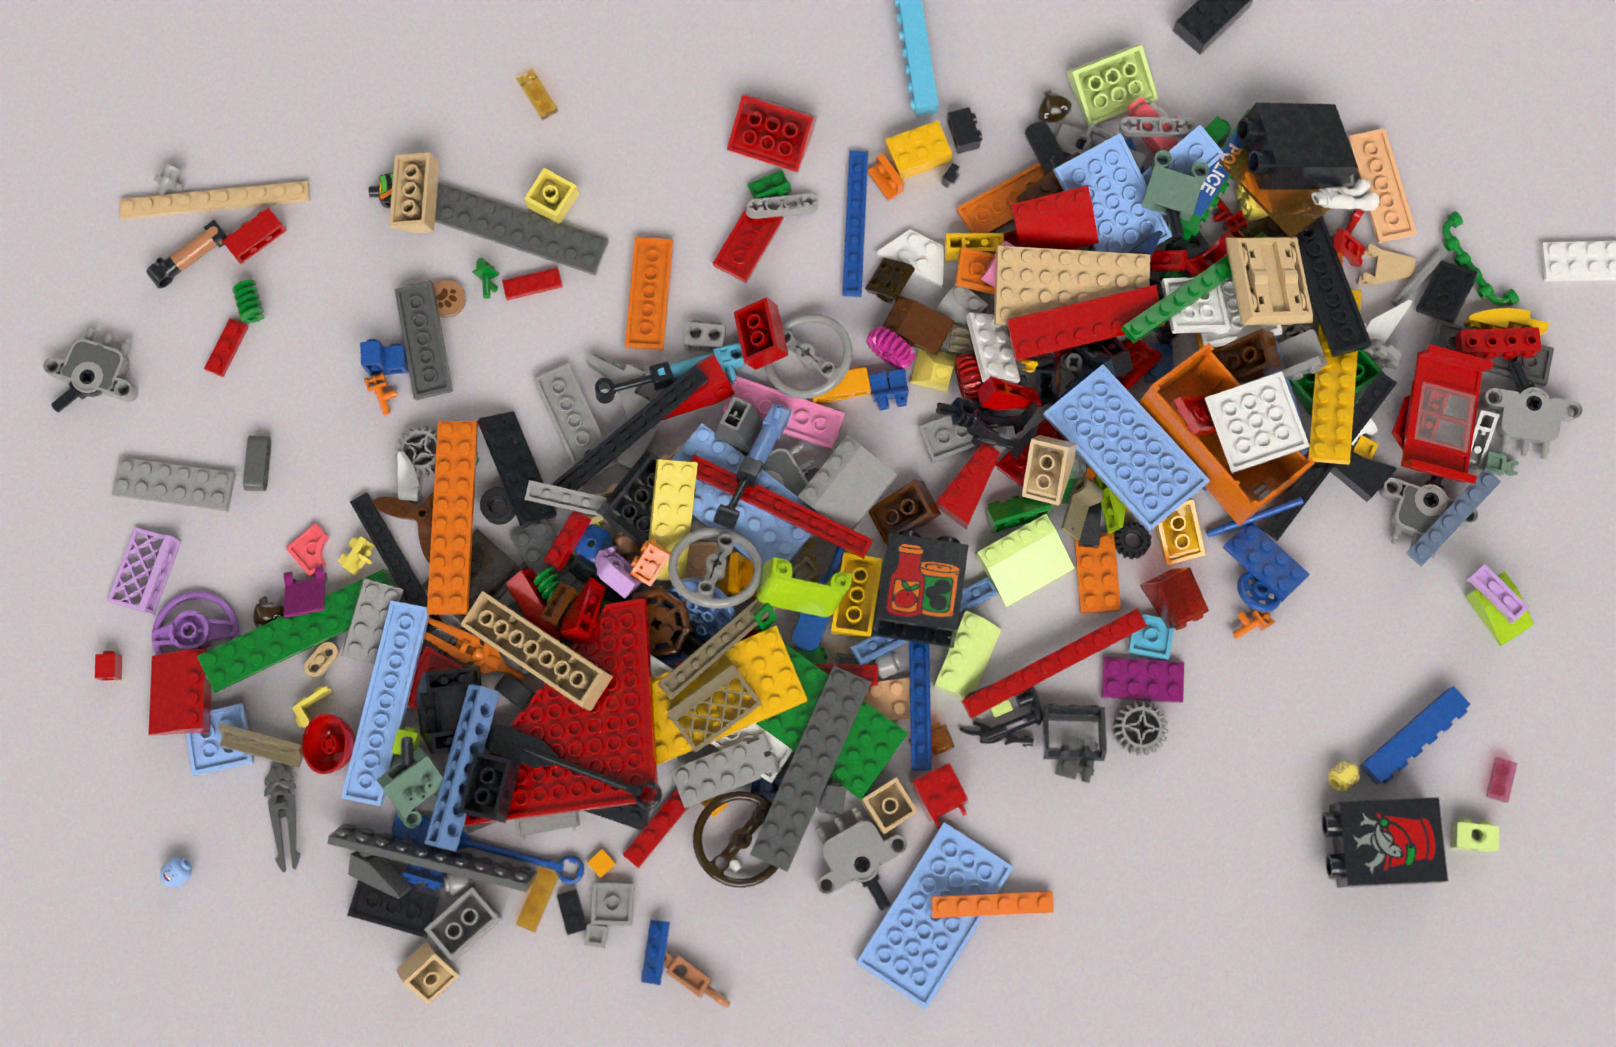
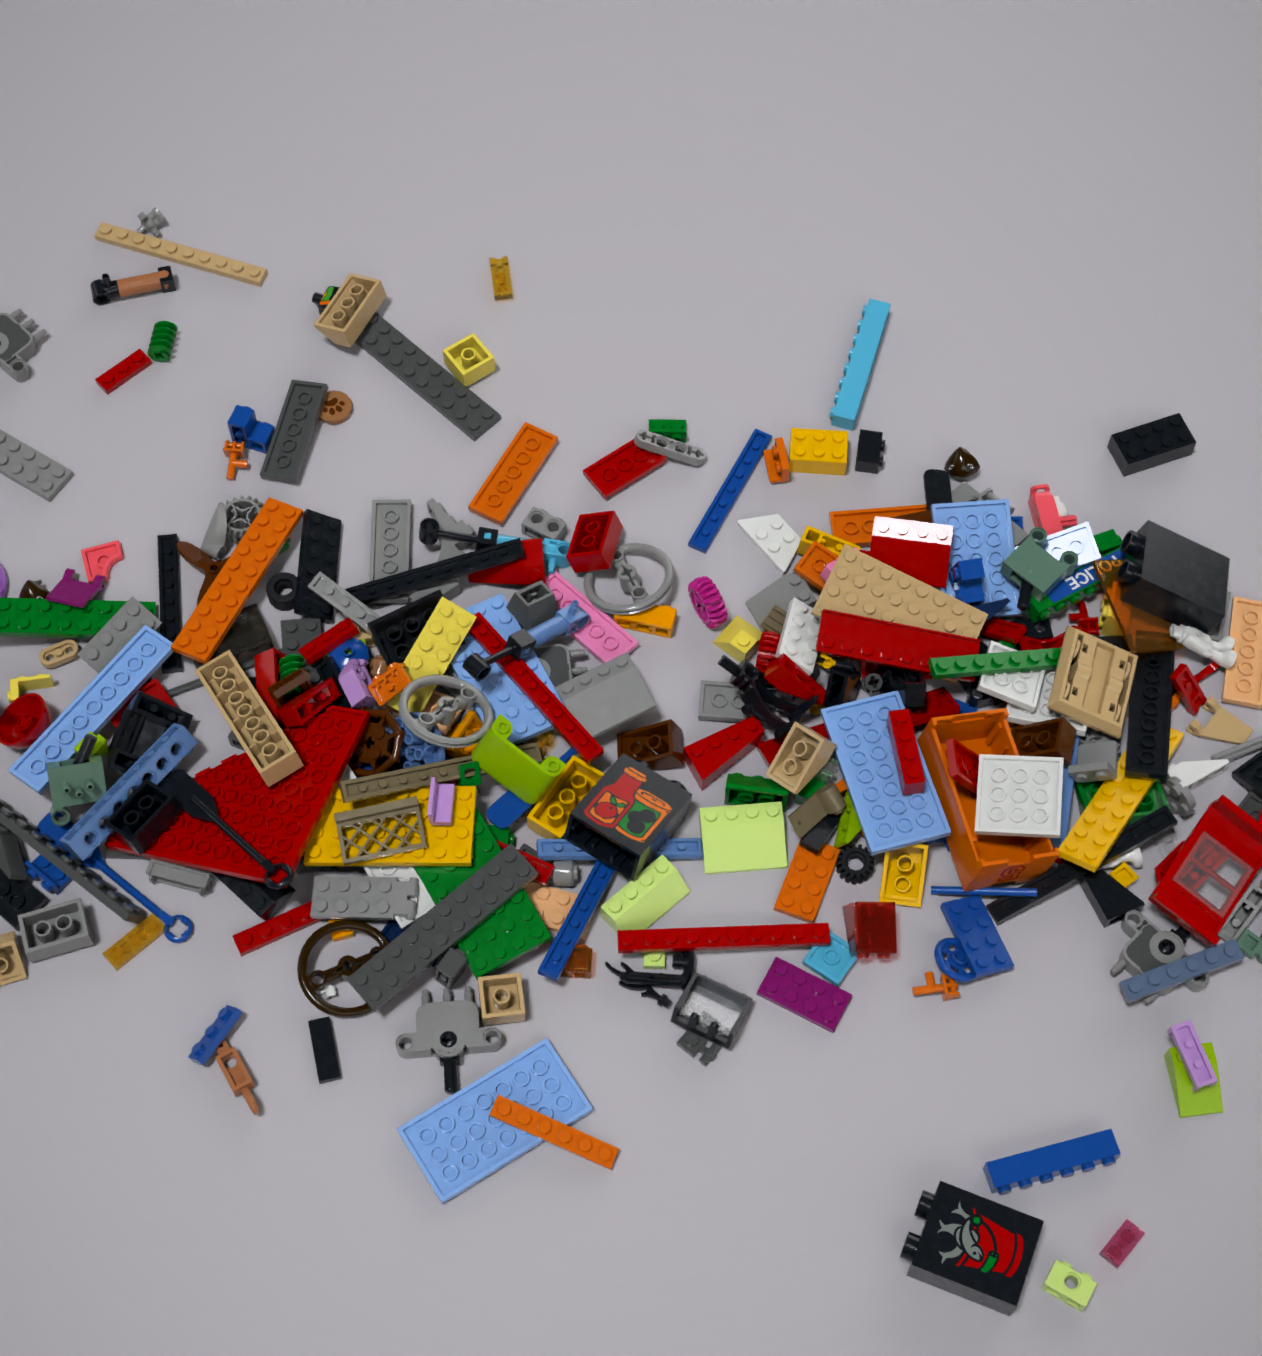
camera: 20 degrees right, 15 degrees down
red brick [222,207,287,264] -> none
dark grey beam [243,436,271,491] -> none
light yellow hips [338,536,375,576] -> none
orange sword [424,616,525,682] -> none
light grey head [444,873,475,896] -> none
green arm [472,258,499,299] -> none
black tyre [495,673,534,709] -> none
red plate [502,267,563,300] -> none
black plate [557,889,587,935] -> none
light grey plate [584,924,609,948] -> none
light orange tile [587,849,616,878] -> none
light grey plate [591,883,635,926] -> none
red slope [727,94,817,173] -> none
dark brown plate [865,258,915,303] -> none
blue hips [869,369,909,411] -> none
reddish brown slope [882,296,955,355] -> none
red container [911,762,969,829] -> none
black plate [941,163,960,188] -> none
yellowish green slope [1066,45,1158,126] -> none
light grey gear [1113,701,1169,756] -> none
light grey beam [1119,116,1195,138] -> none
light yellow head [1329,761,1360,792] -> none
none -> black tile [308,1016,341,1084]
none -> lavender panel [427,777,456,826]
none -> red brick [886,709,926,795]
none -> blue brick [949,558,985,605]

